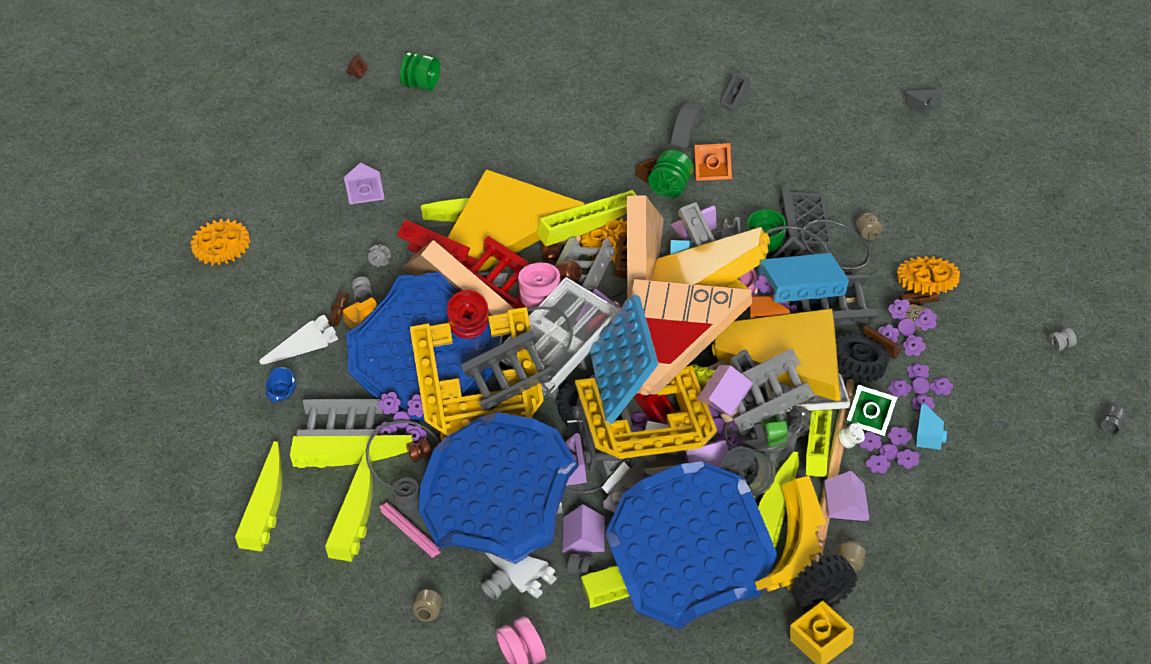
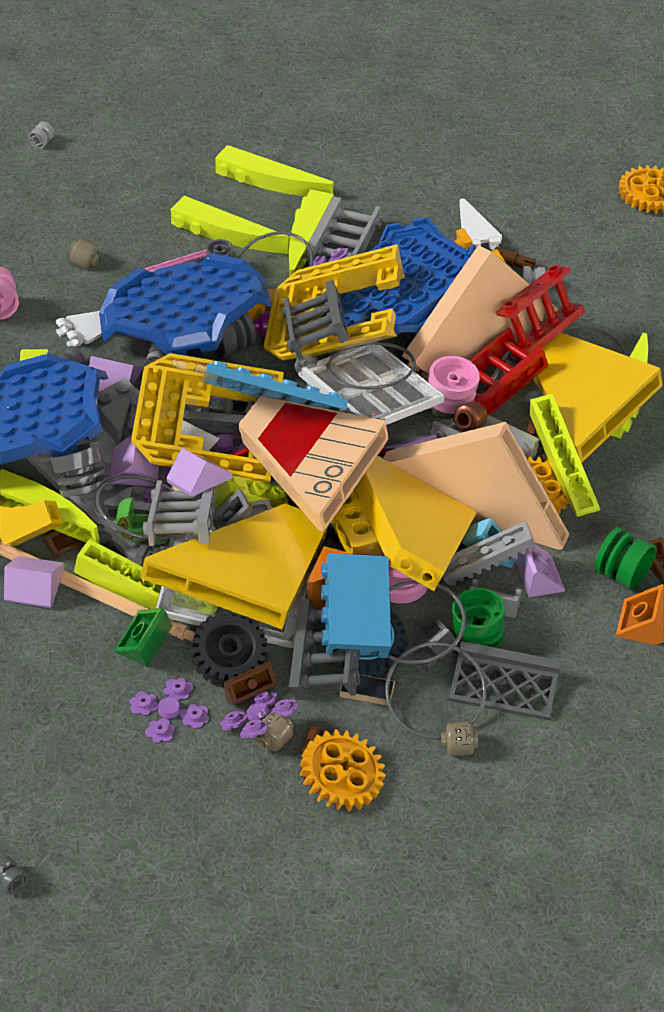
camera: 100 degrees right, 0 degrees up
blue hair [266,367,296,404] -> none
light grey gear [368,244,391,267] -> none
copper wheel [406,438,432,463] -> none
red wheel [447,290,489,339] -> none
light grey wheel [481,570,512,600] -> none
white wheel [838,424,865,448] -> none
medium lavender plant [859,427,919,474] -> none
medium azure slope [916,404,947,450] -> none
light grey wheel [1049,327,1077,352] -> none

